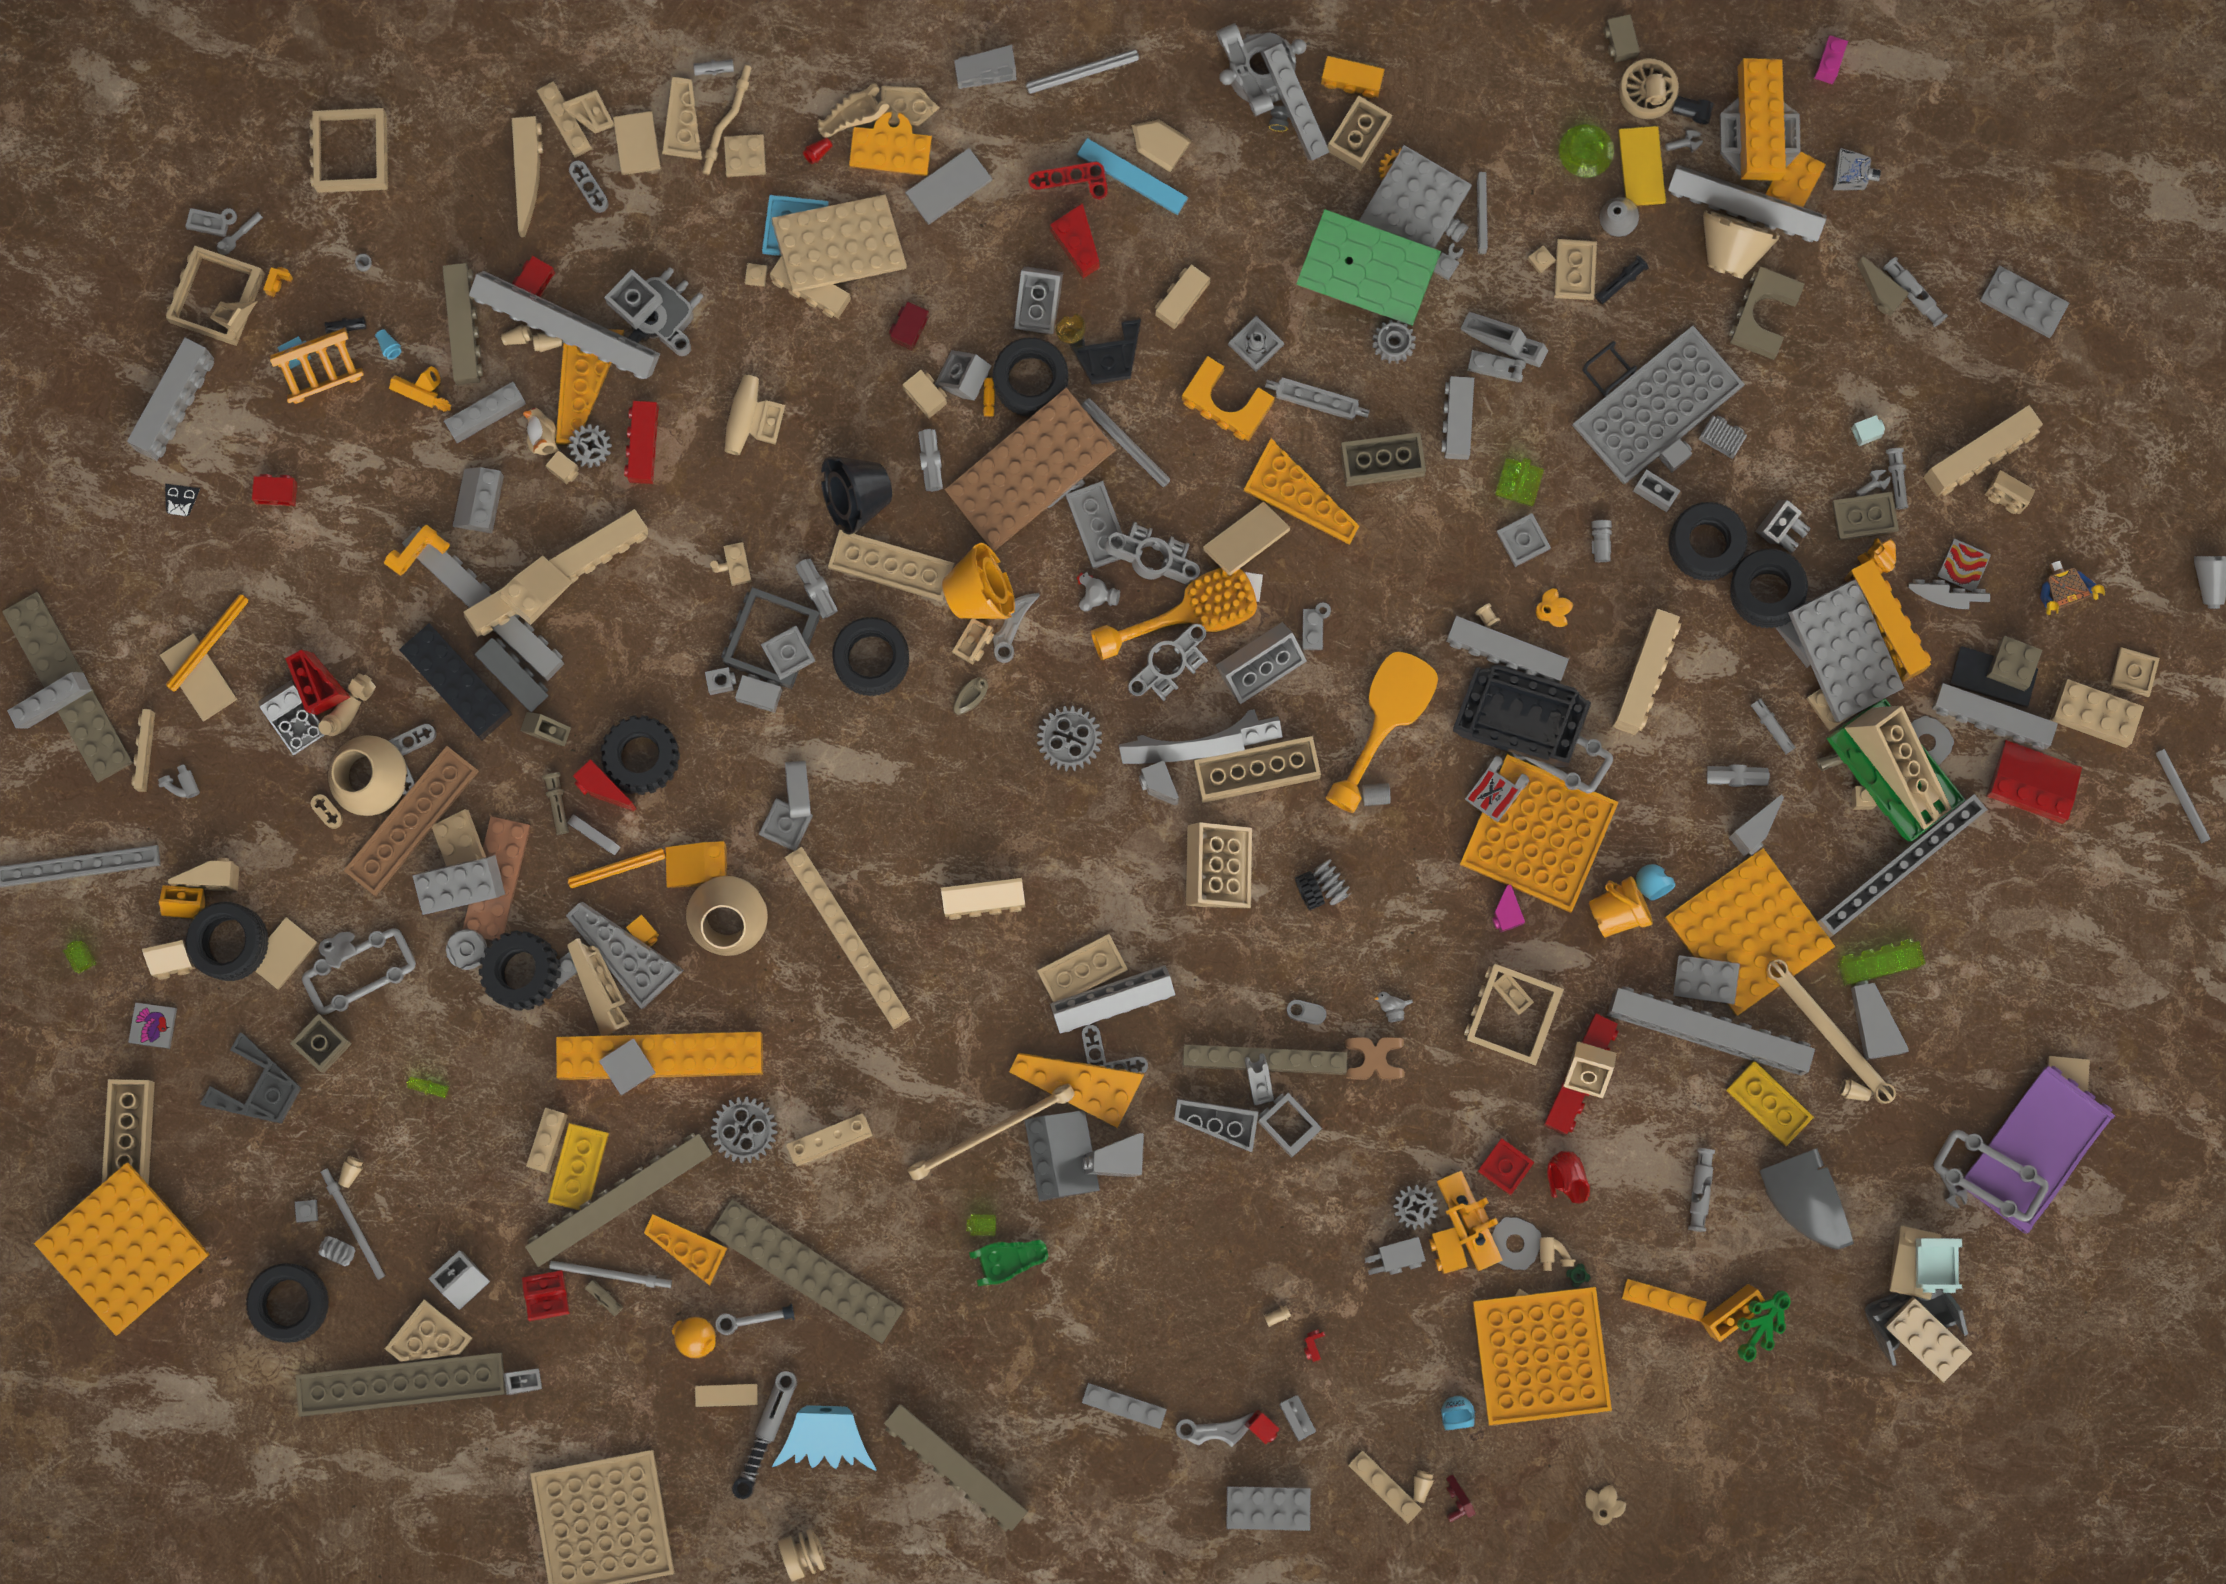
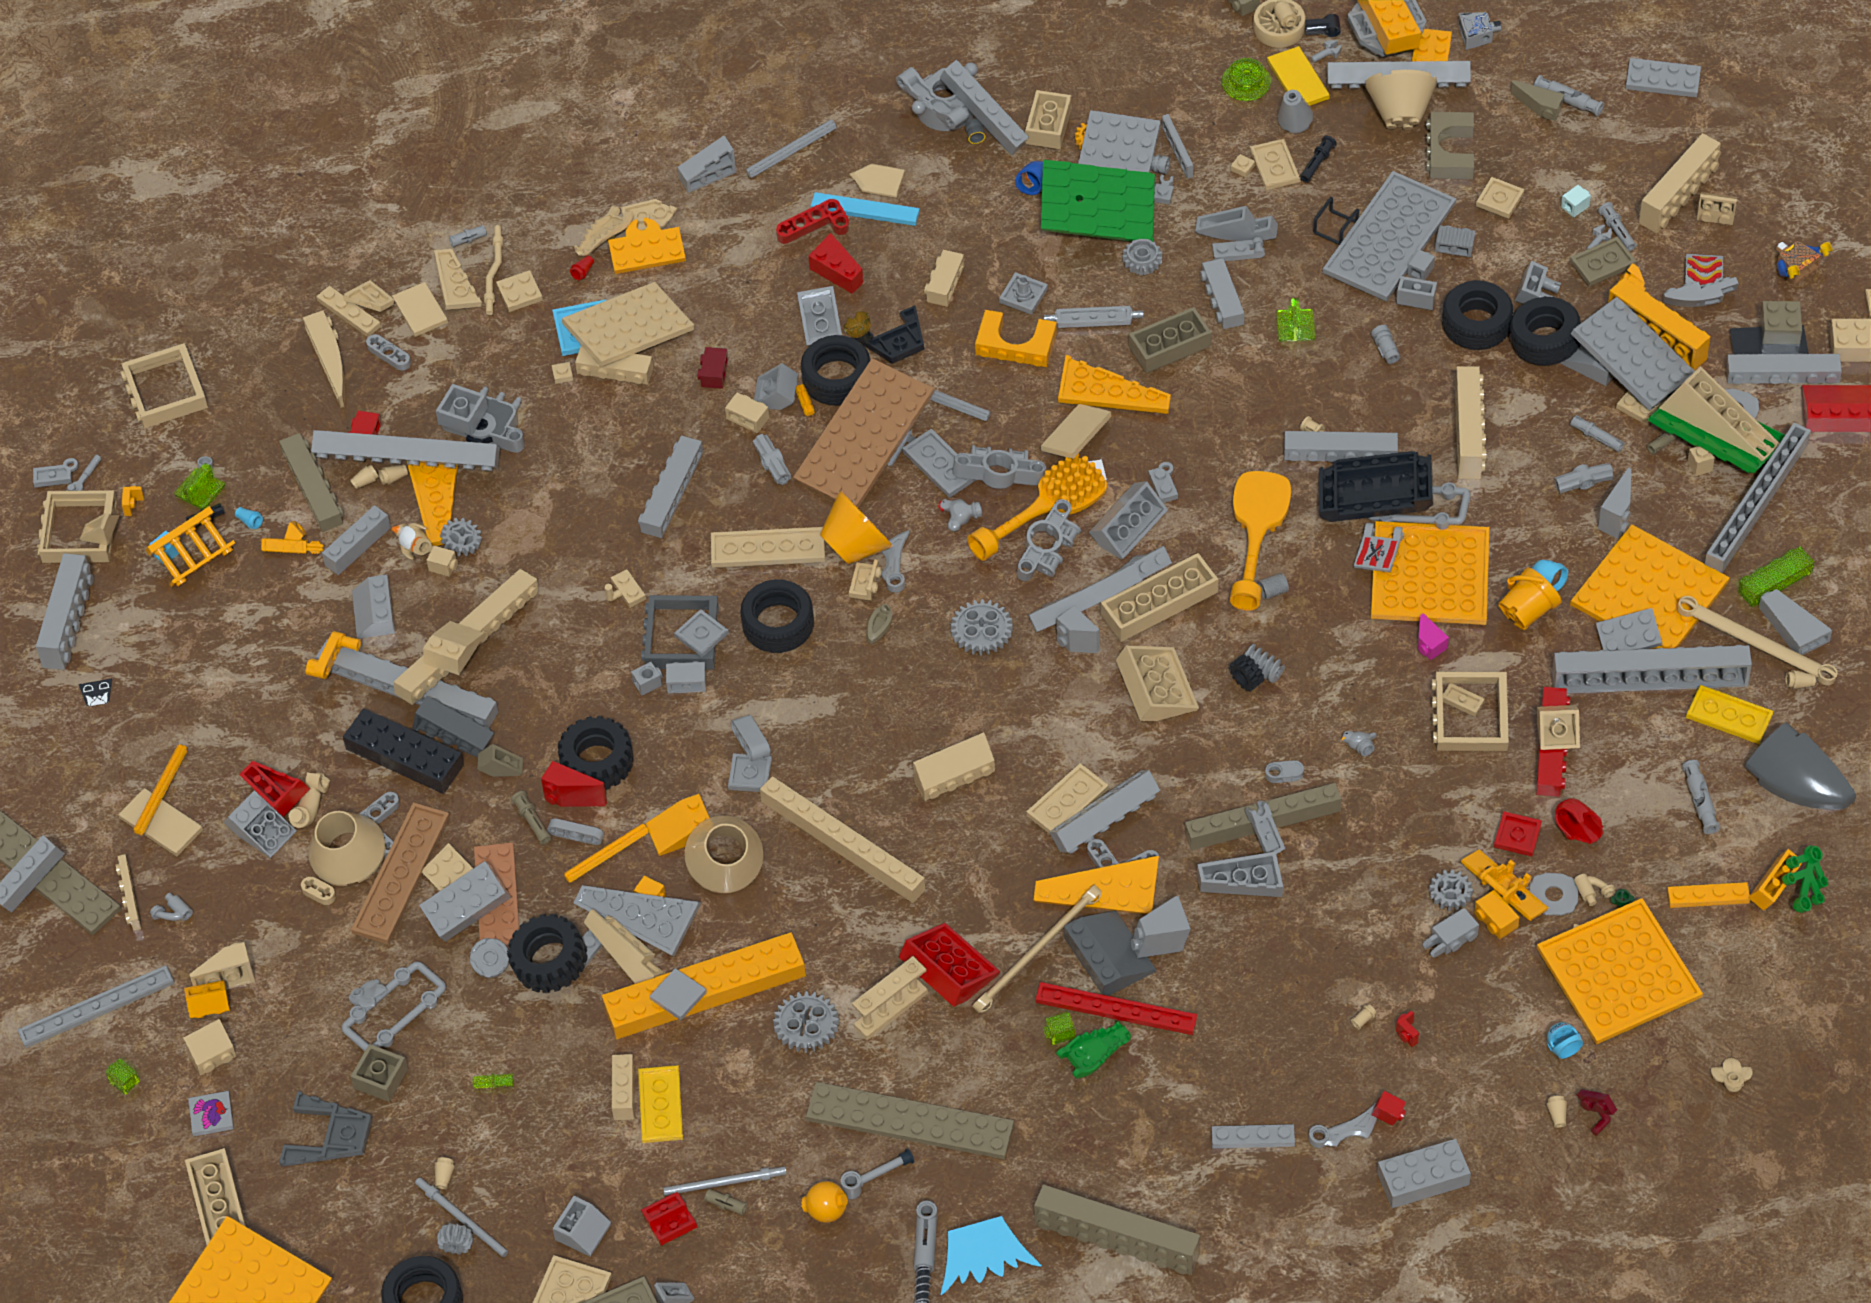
camera: 15 degrees left, 25 degrees down
black tyre [186,901,269,981] -> none
red brick [252,474,297,506] -> none
tan tile [256,917,318,990] -> none
light grey plate [295,1200,318,1223] -> none
dark tan brick [525,1133,713,1267] -> none
red brick [624,401,659,484] -> none
light orange wing [644,1214,727,1286] -> none
tan tile [695,1384,758,1407] -> none
tan plate [724,375,785,455] -> none
light grey piece [795,559,838,619] -> none
black cone [821,456,892,535] -> none
light grey tile [905,148,992,225] -> none
light grey window [1258,1093,1322,1158] -> none
light grey bracket [1279,1395,1316,1441] -> none
light orange brick [1321,56,1385,98] -> none
medium nougat piece [1345,1037,1405,1080] -> none
tan plate [1348,1450,1422,1524] -> none
light grey plate [1496,513,1551,567] -> none
light orange plate [1536,588,1573,627] -> none
none -> clear neon green bracket [174,463,225,509]
none -> light grey brick [638,436,703,538]
none -> red slope [898,923,1000,1007]
none -> blue piece [1015,160,1043,195]
none -> red plate [1036,982,1197,1035]
none -> tan plate [1476,177,1524,219]

